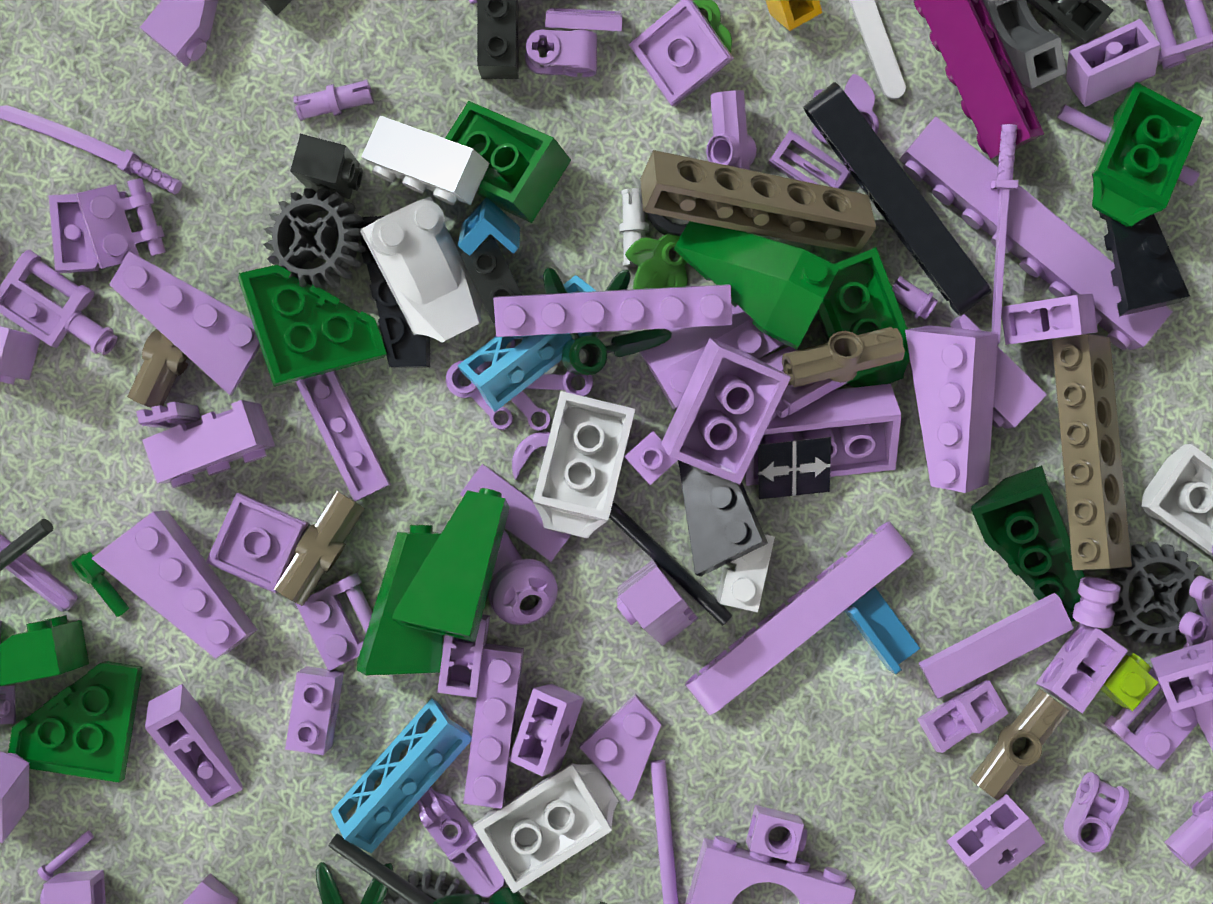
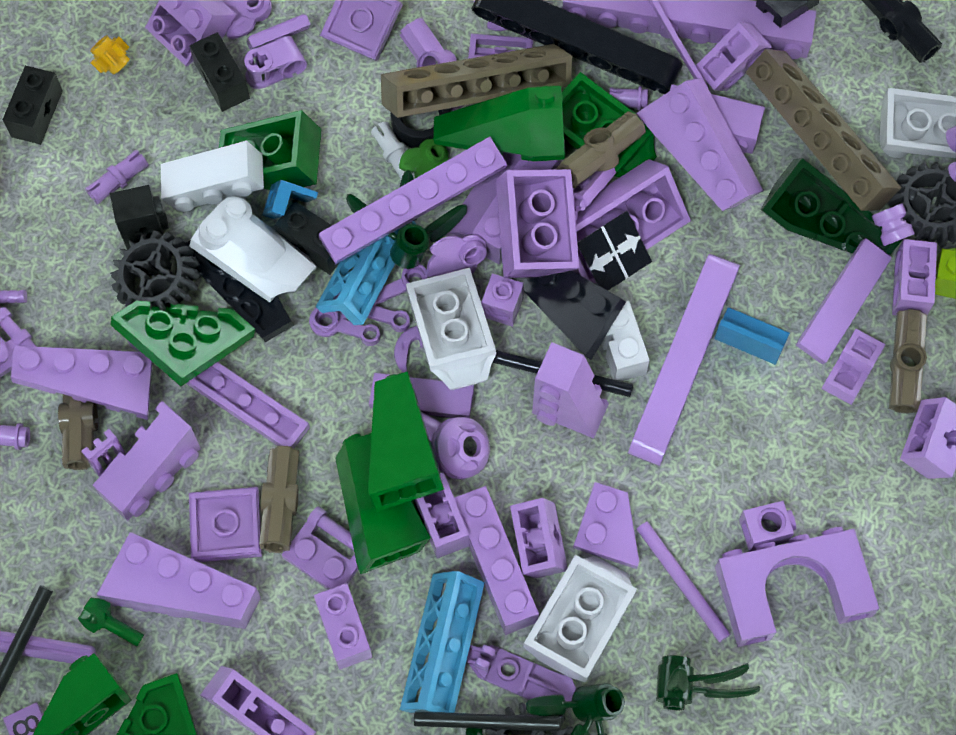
camera: 25 degrees left, 20 degrees down
none -> lavender plate [426,235,486,277]

